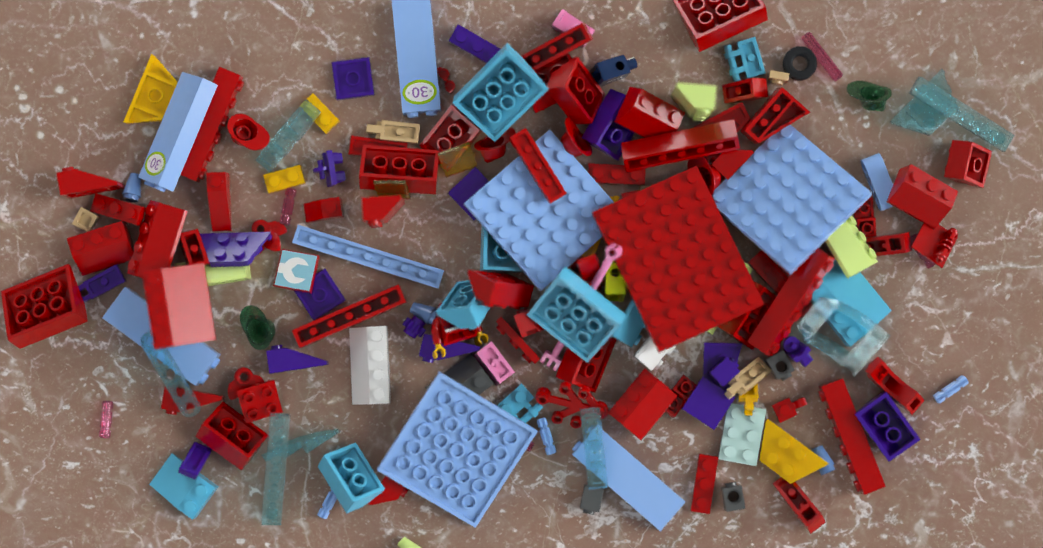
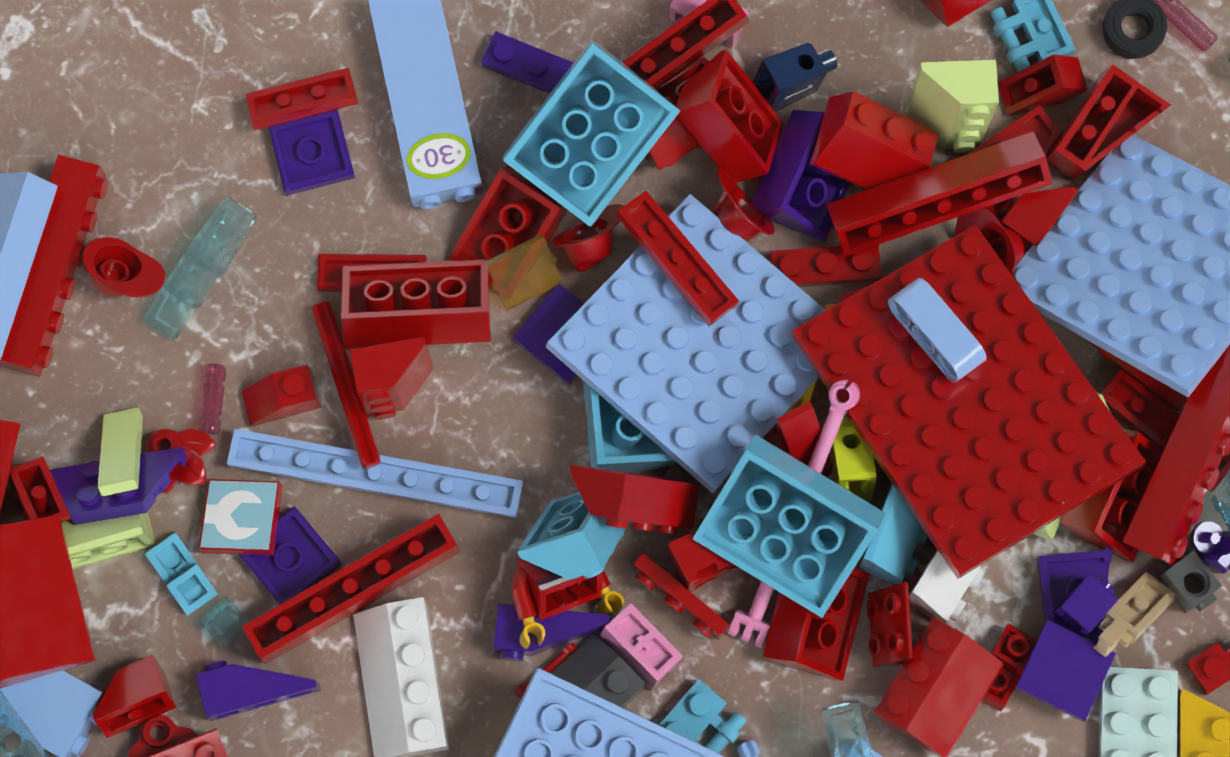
camera: 10 degrees left, 10 degrees down
red slope [206,172,232,232] -> none
clear green piece [240,305,276,350] -> none
yellow plate [263,165,306,194] -> none
yellow plate [300,93,340,134] -> none
dark purple hips [313,150,346,187] -> none
tan hinge [366,120,420,144] -> none
piece [374,180,411,199] -> none
dark purple gear [402,315,426,339] -> none
medium blue cone [410,302,437,325] -> none
red piece [437,67,456,94] -> none
red plant [535,381,609,429] -> none
yellow plate [738,383,759,416] -> none
tan plate [767,70,789,86] -> none
none -> red slope [92,655,176,738]
none -> yellowish green tile [98,407,143,496]
none -> medium azure slope [145,531,218,615]
none -> clear light blue tile [199,596,250,650]
none -> red plate [245,68,358,130]
none -> red axle [312,301,381,469]
none -> red hinge [515,642,578,699]
none -> red hinge [866,582,913,667]
none -> light blue beam [888,277,986,382]

